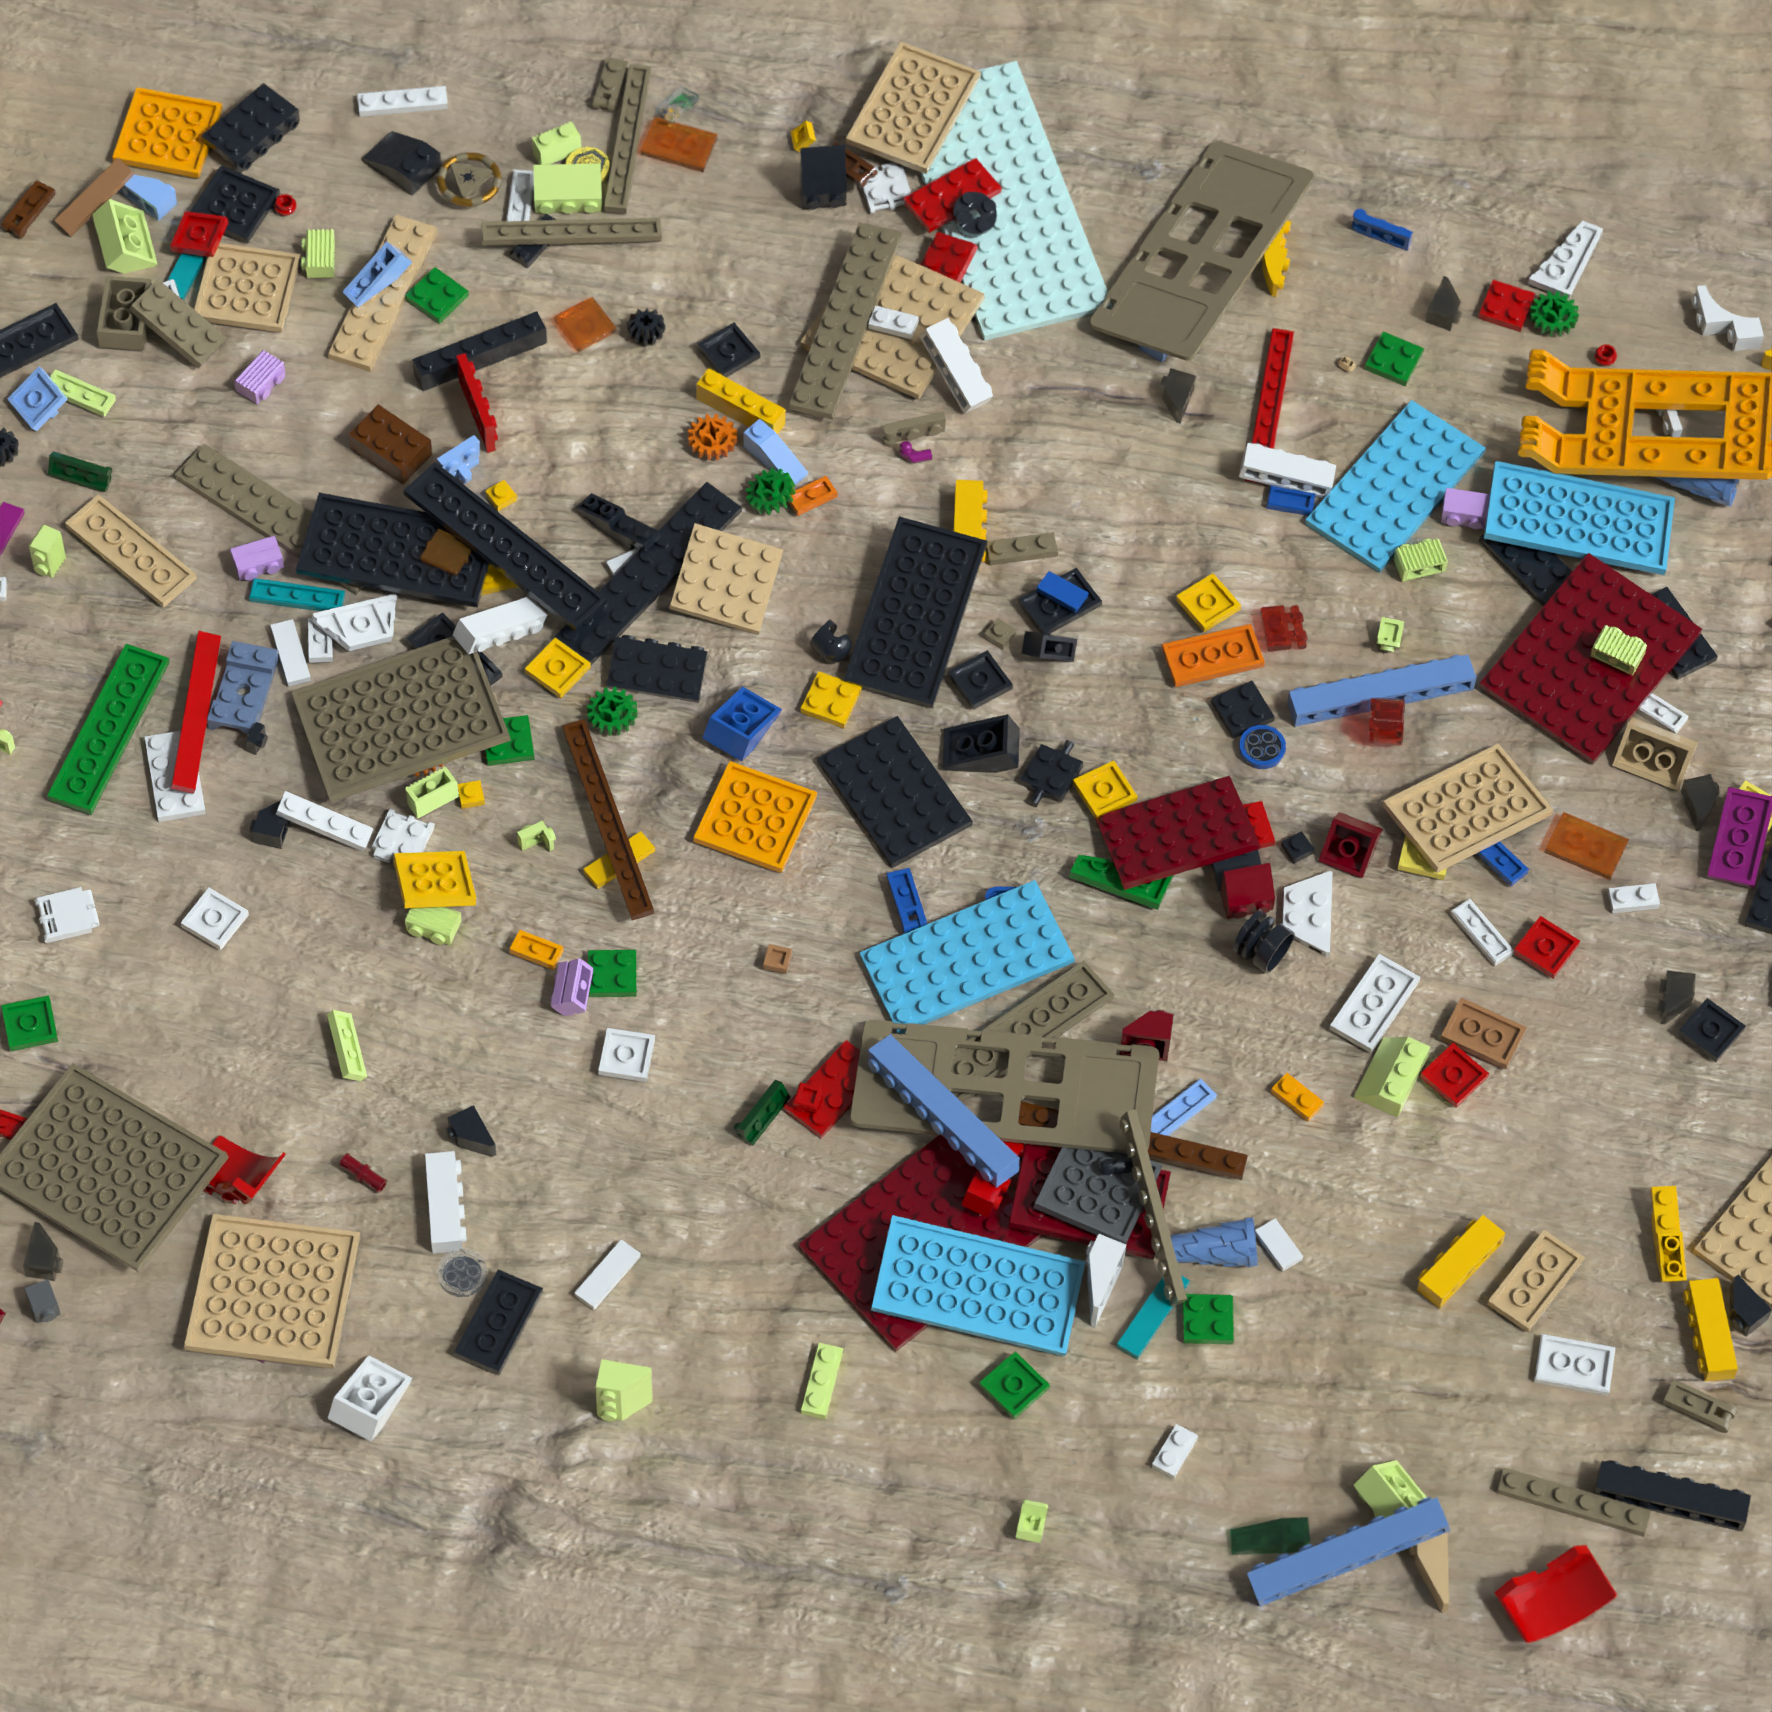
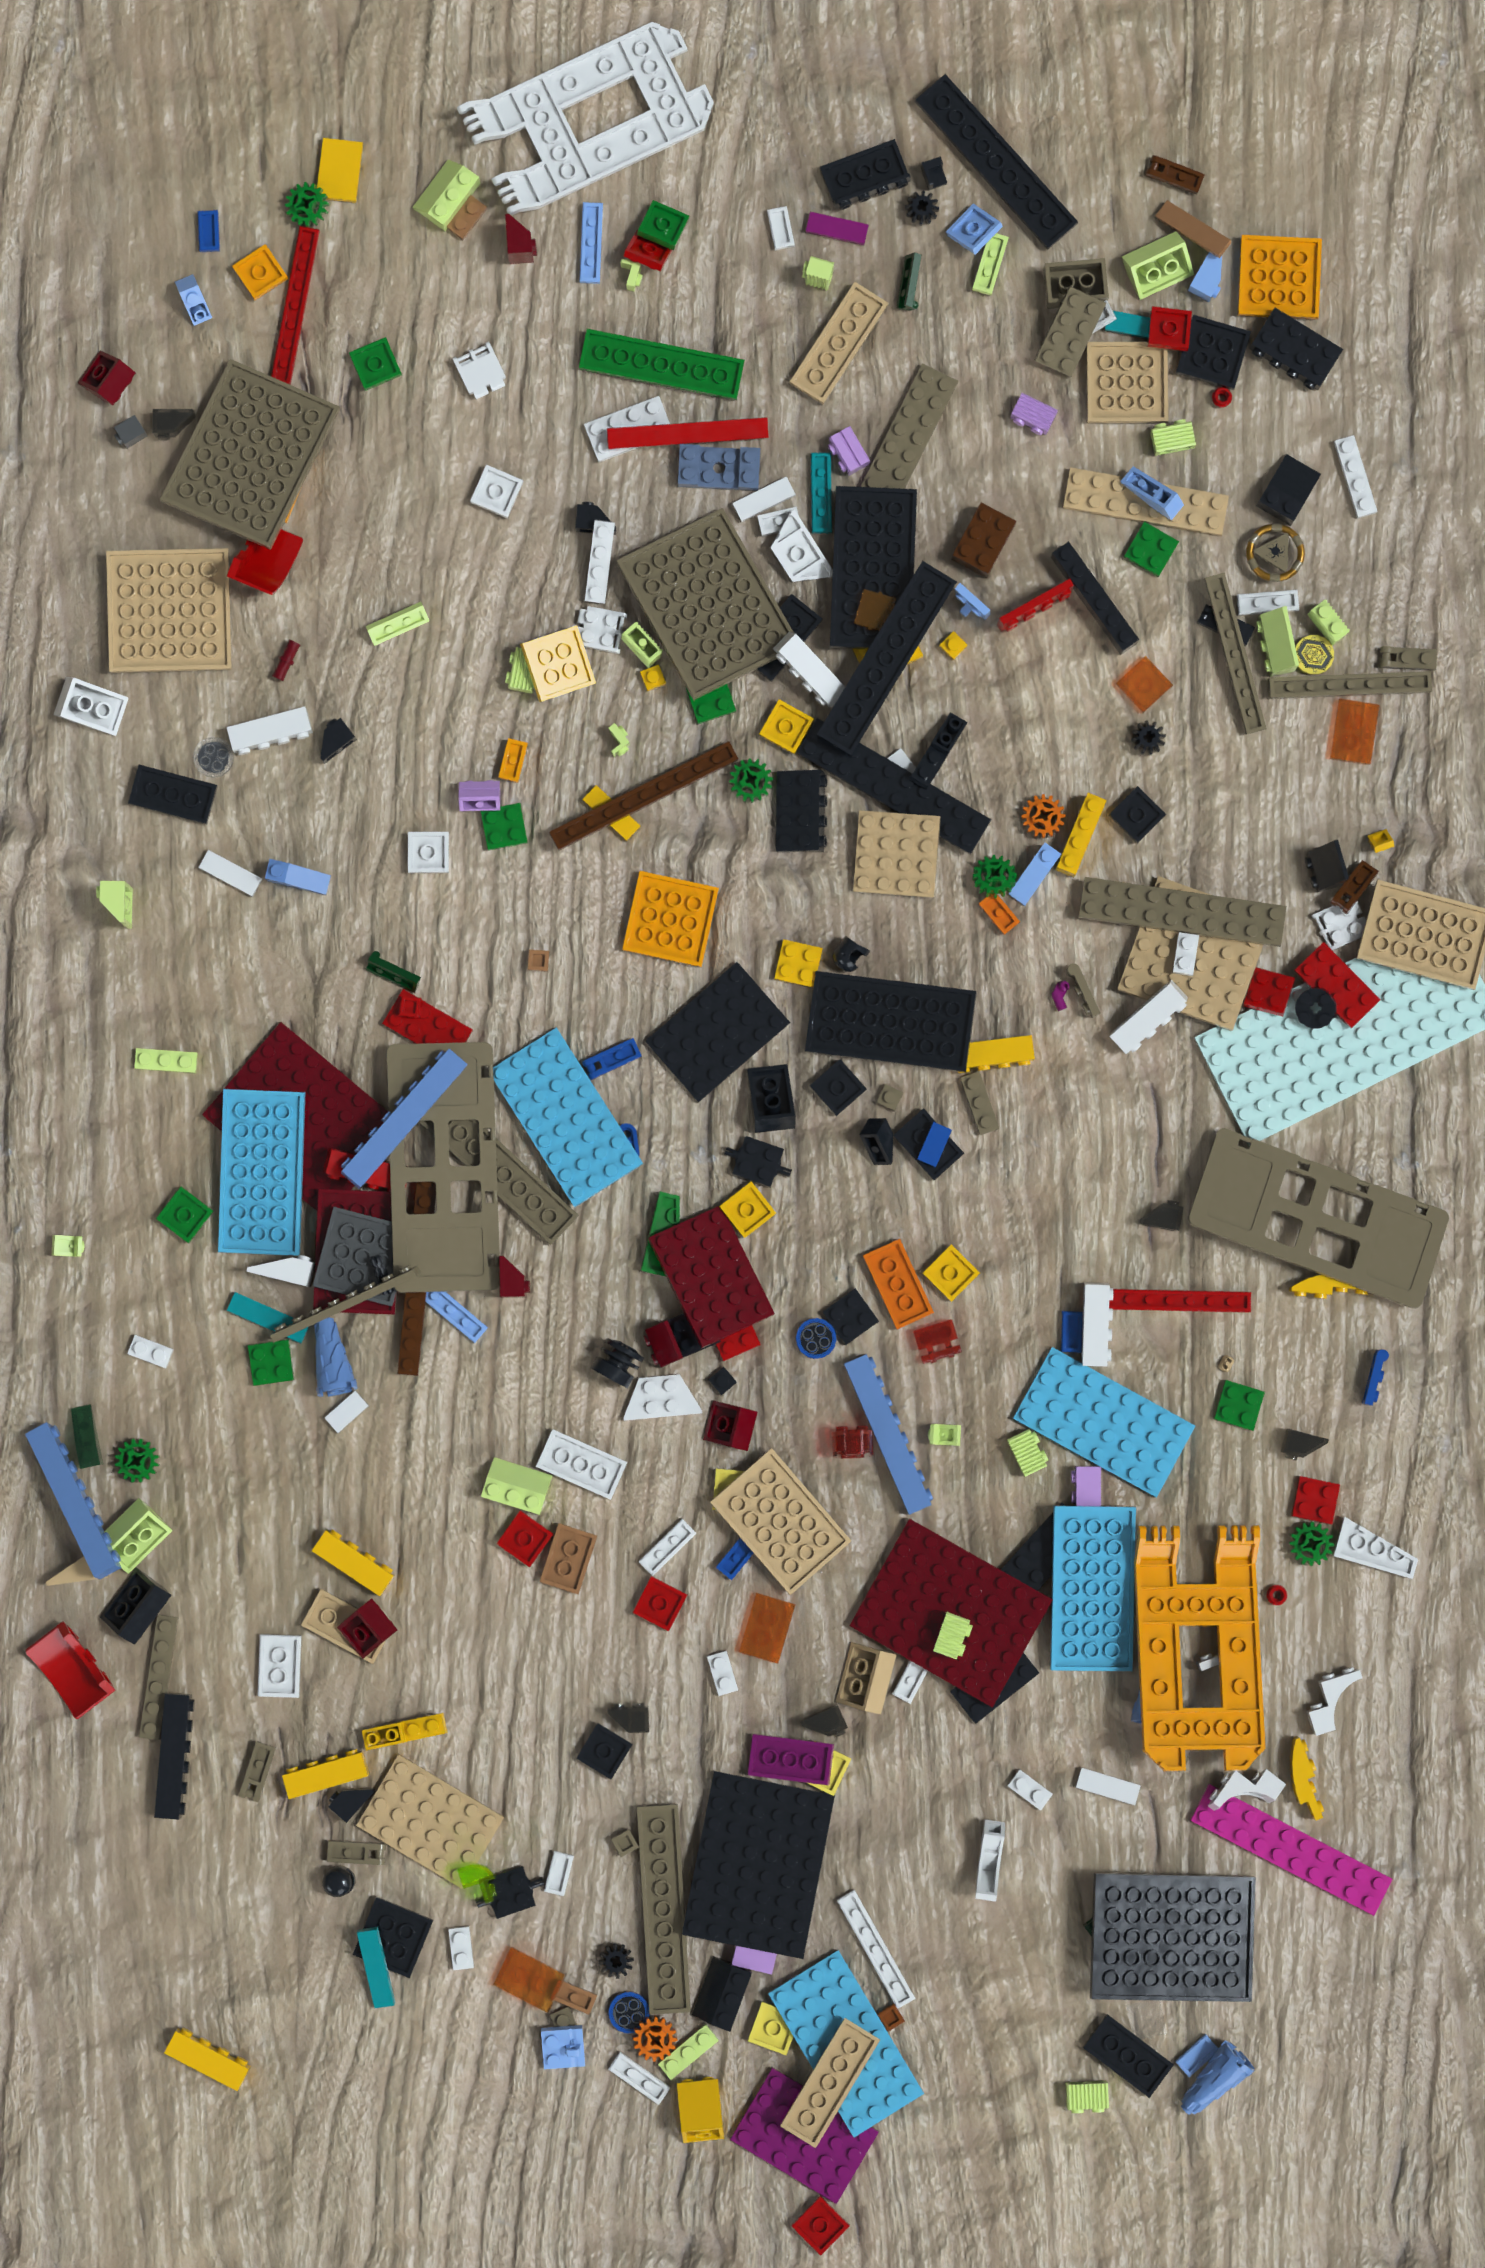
camera: 80 degrees right, 25 degrees up
black plate [246,722,268,755] -> none
clear tile [655,85,699,124] -> none
blue slope [702,686,782,761] -> none
light orange plate [1271,1073,1324,1122] -> none
none -> black slope [100,1567,171,1645]
none -> green gear [115,1439,160,1483]
none -> medium blue slope [265,859,331,895]
none -> dark red slope [337,1598,398,1659]

